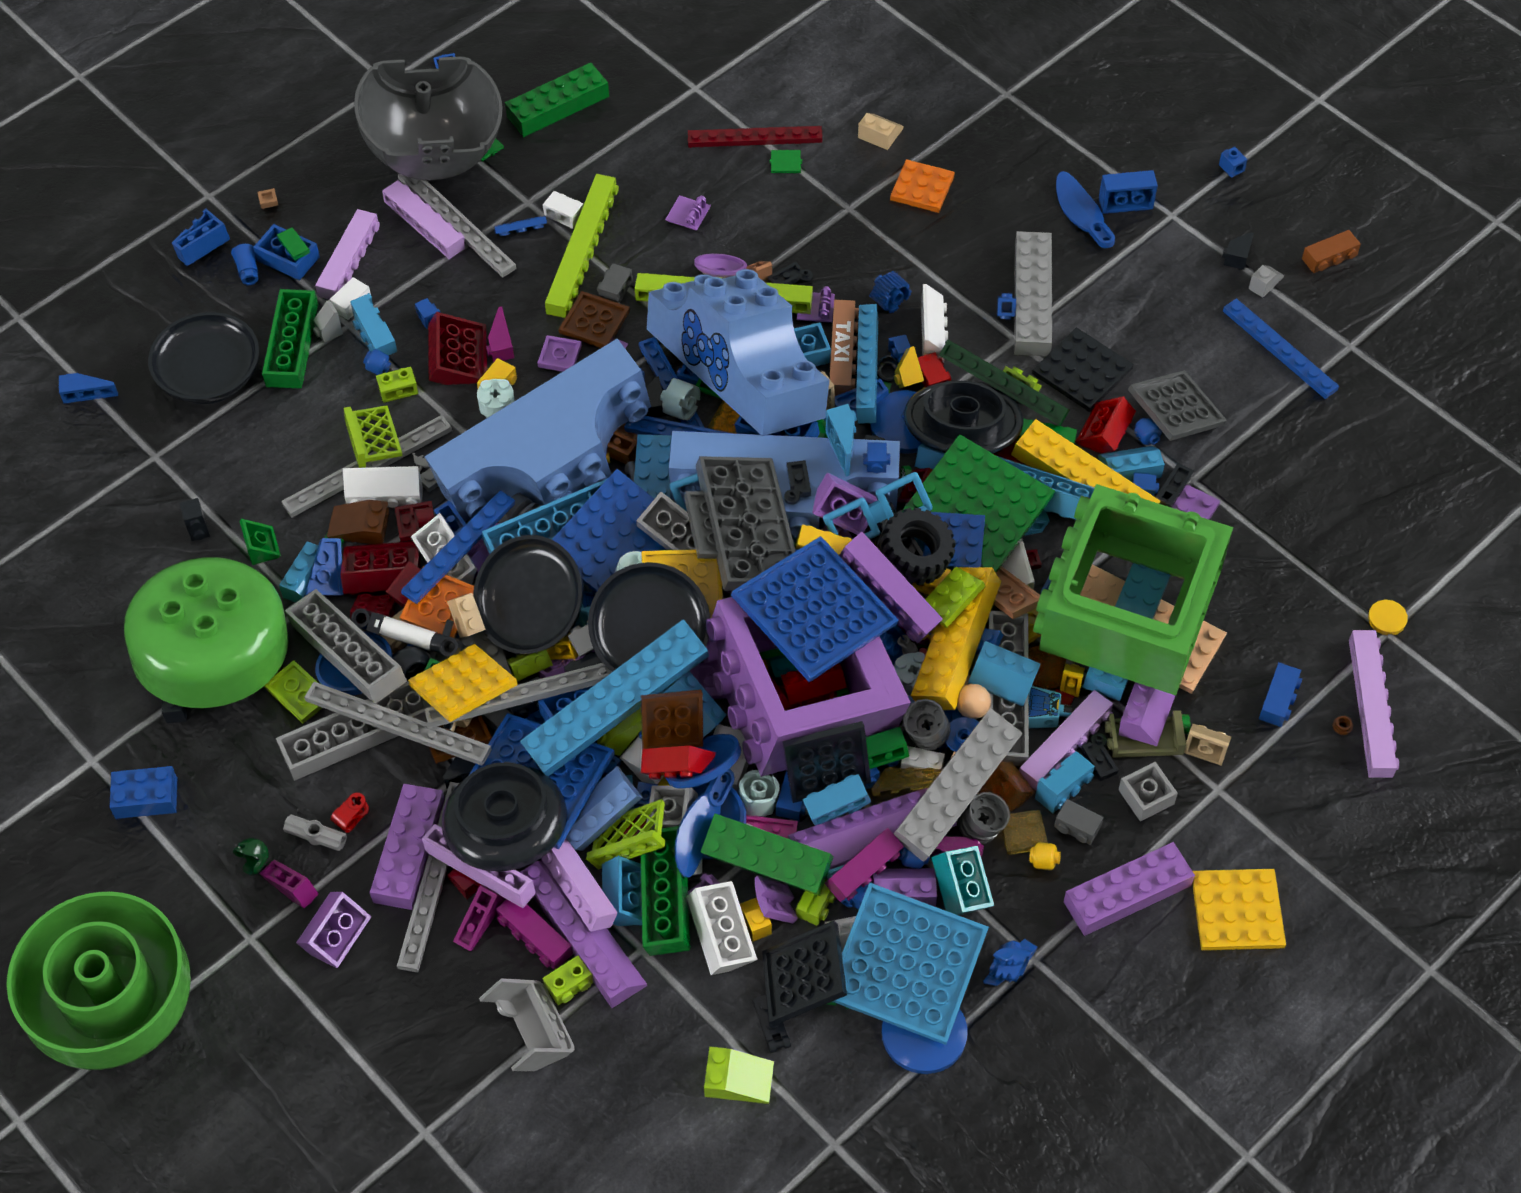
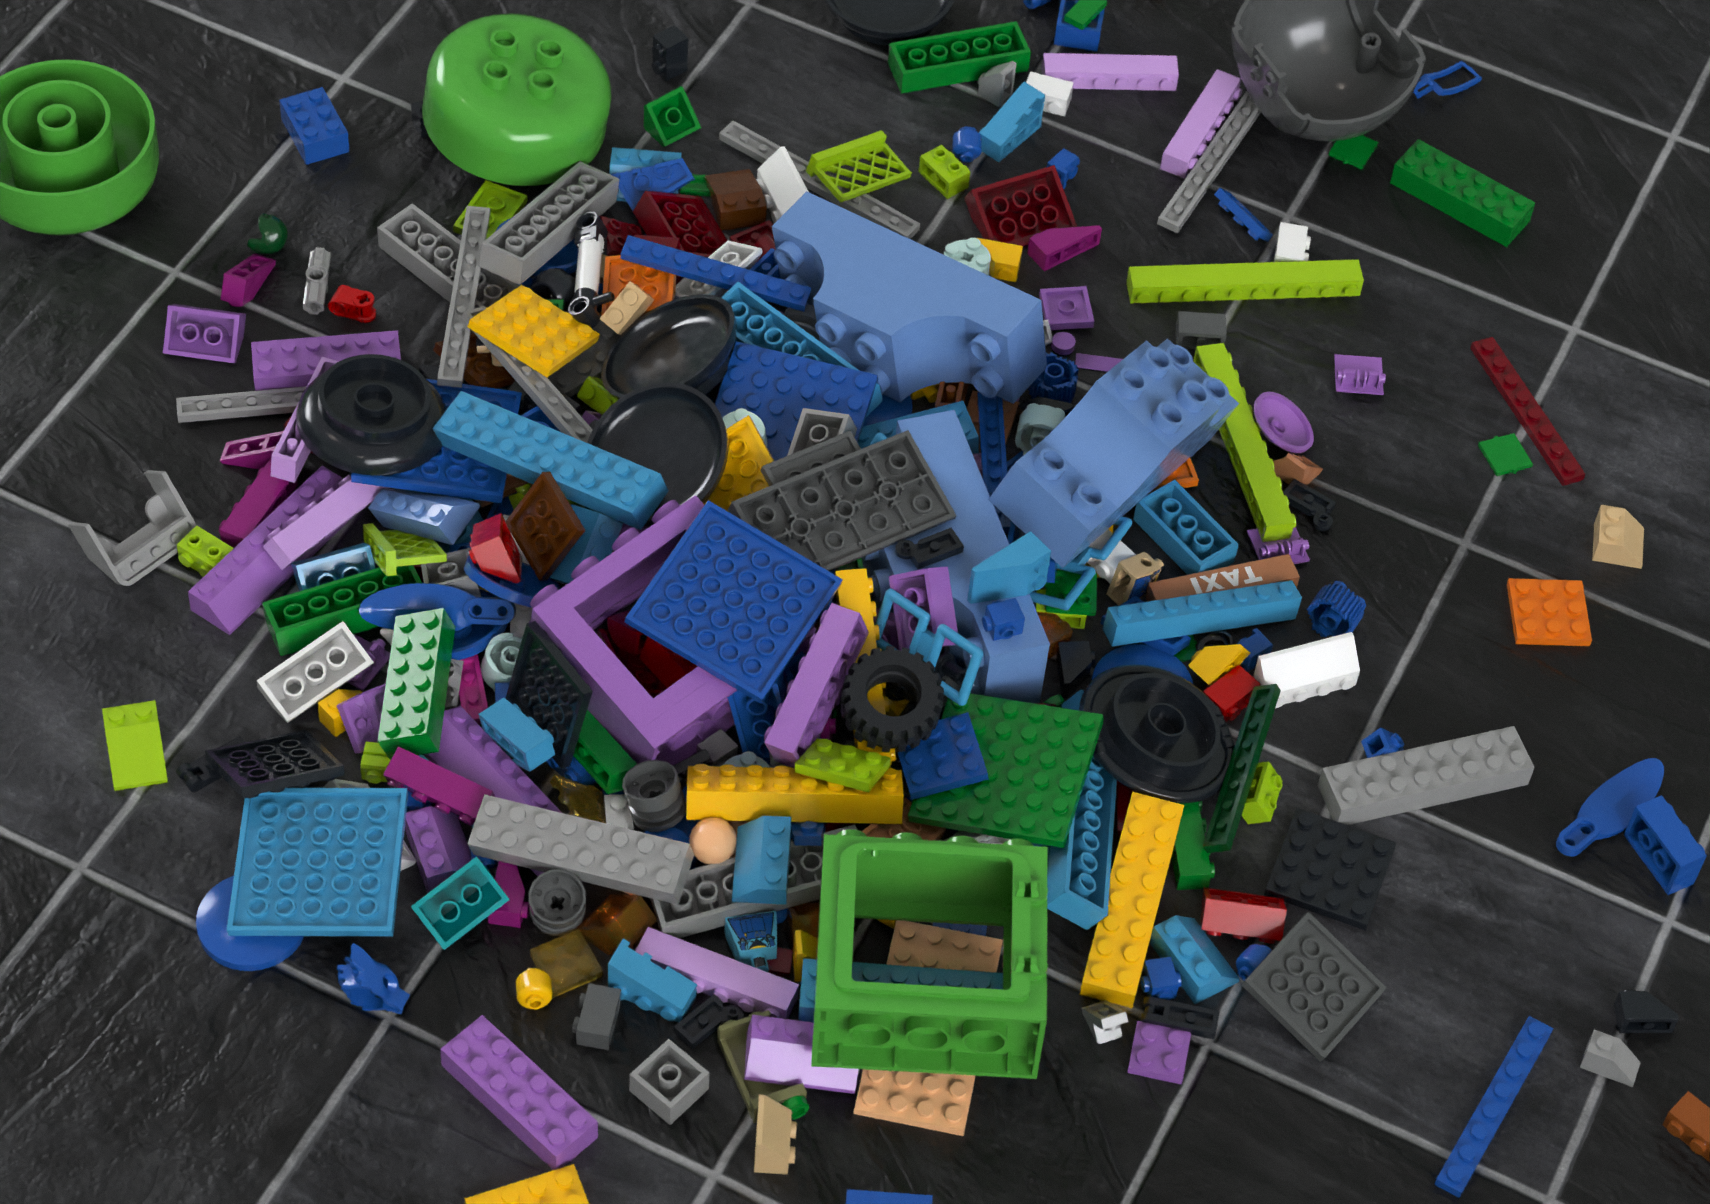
camera: 65 degrees right, 5 degrees down
reddish brown plate [559,291,630,348] -> none

